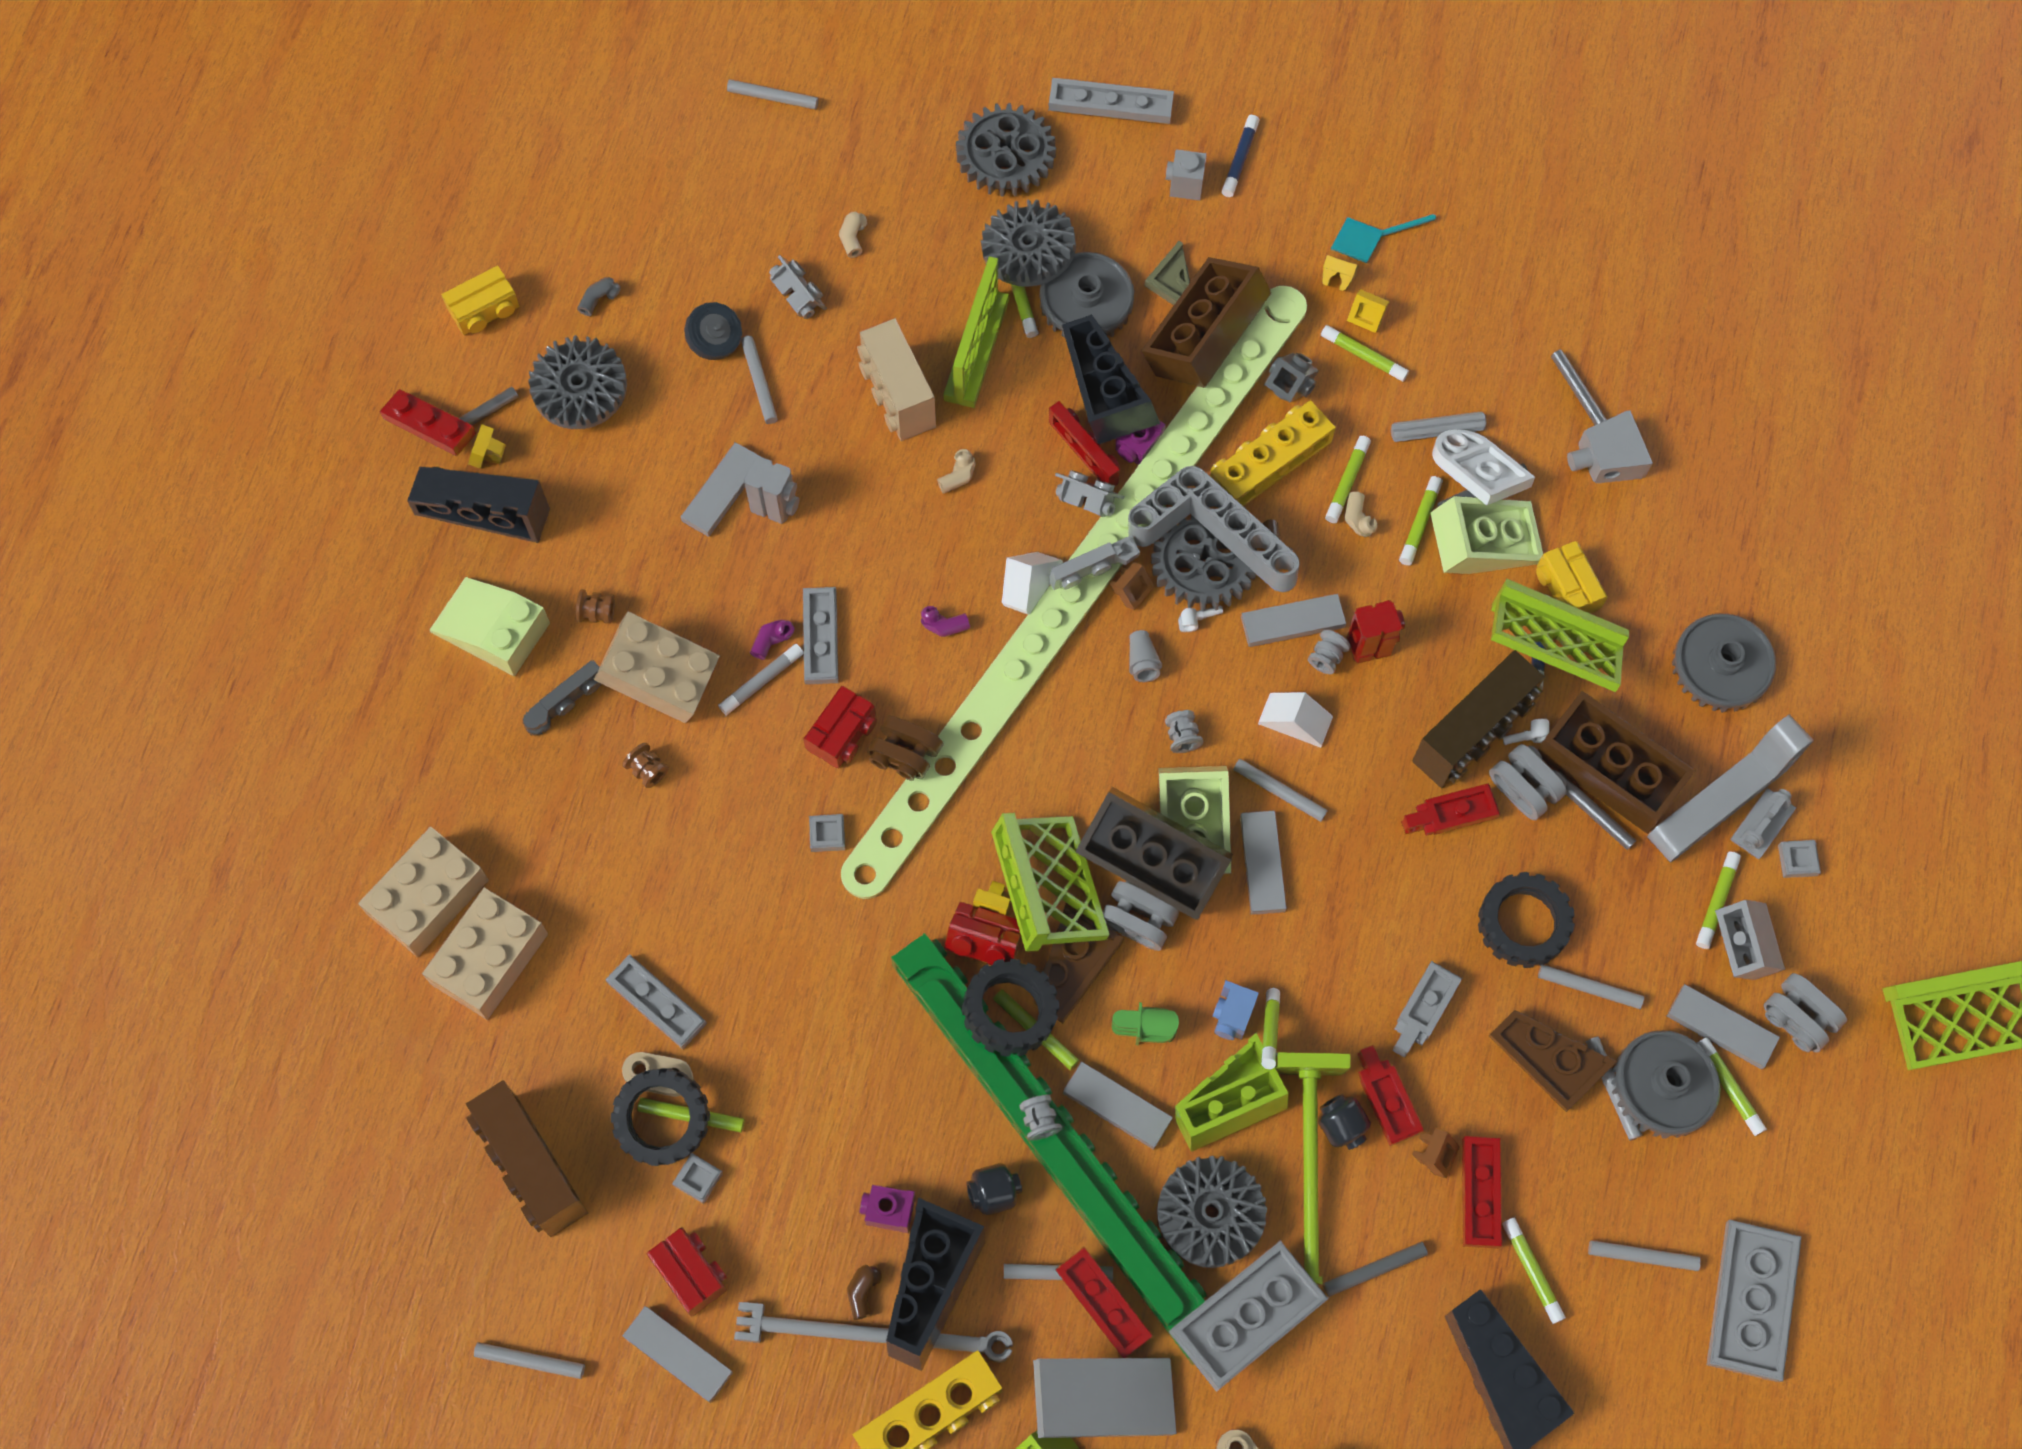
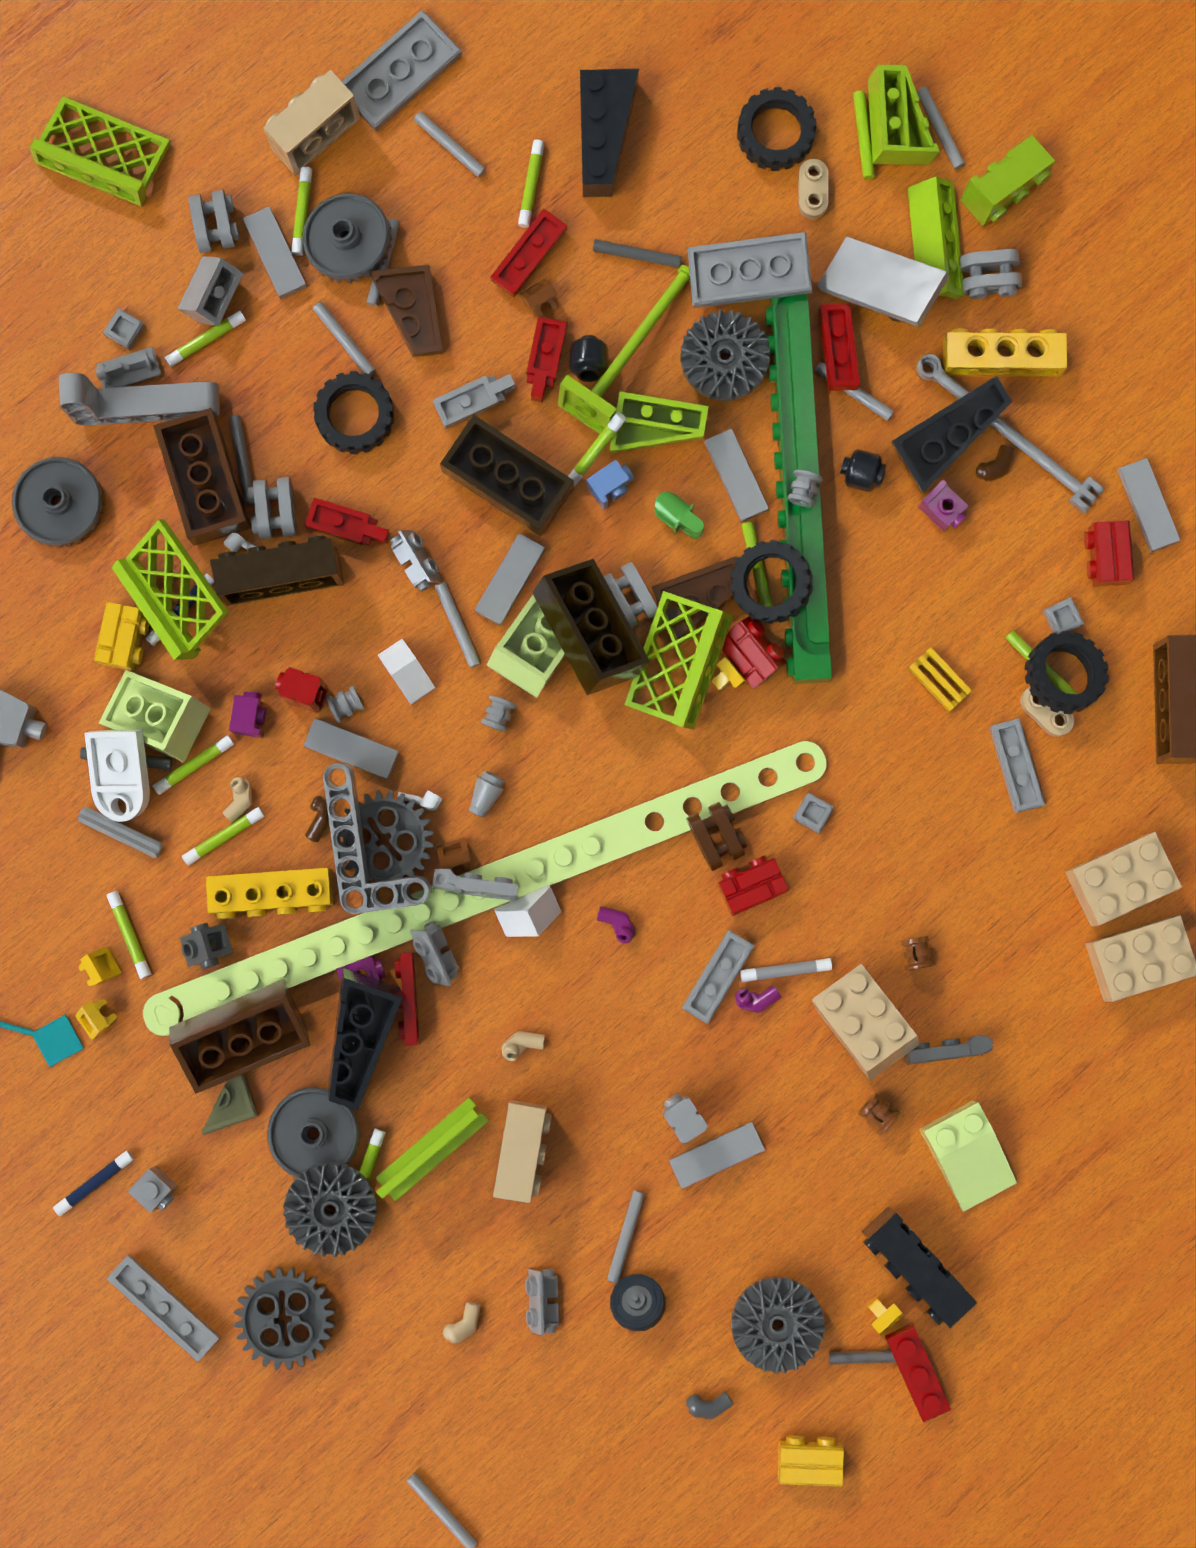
camera: 145 degrees left, 15 degrees up
none -> magenta brick [229,691,267,738]
none -> tan brick [263,70,361,175]
none -> light grey hinge [390,530,442,592]
none -> dark brown brick [440,415,574,537]
none -> yellow tile [908,647,972,712]

